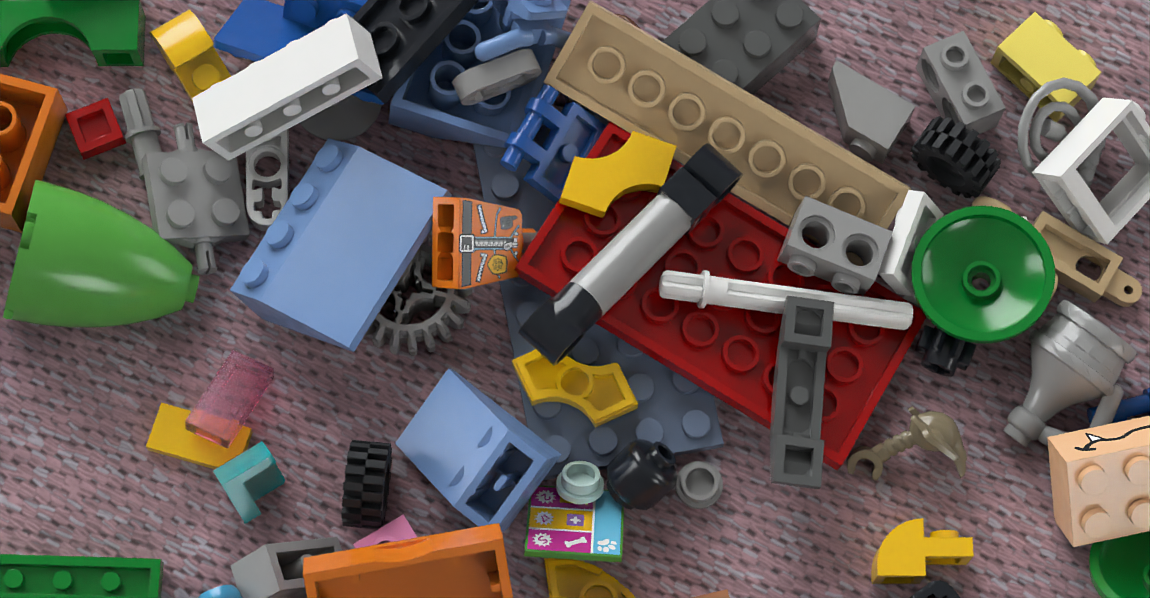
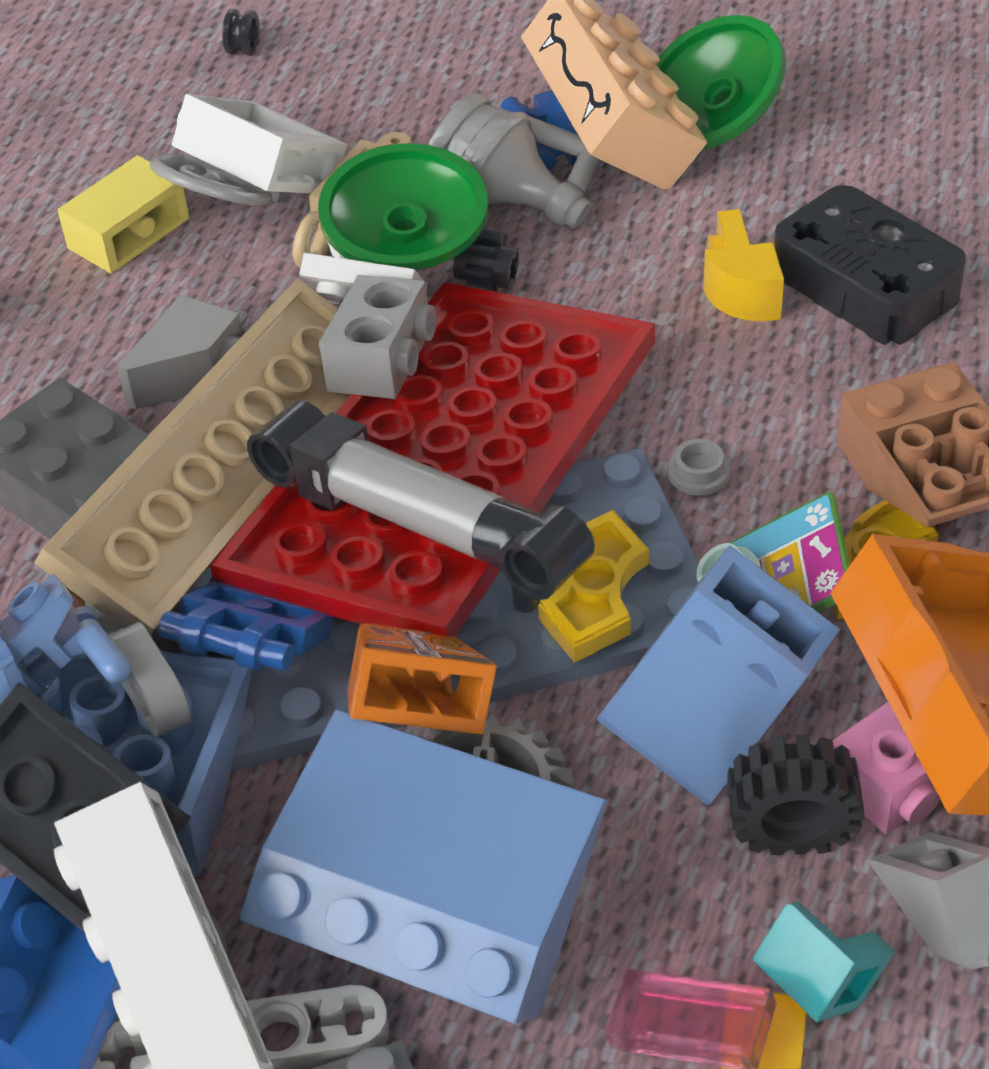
camera: 90 degrees left, 25 degrees down
yellow tile [559,131,677,218] -> none
black head [606,439,678,510] -> none
white axle [659,270,913,330] -> none
dark grey slope [770,296,834,489] -> none
dark tan piece [846,406,967,480] -> none
black tyre [910,116,1001,198] -> none
light grey brick [916,31,1006,134] -> none

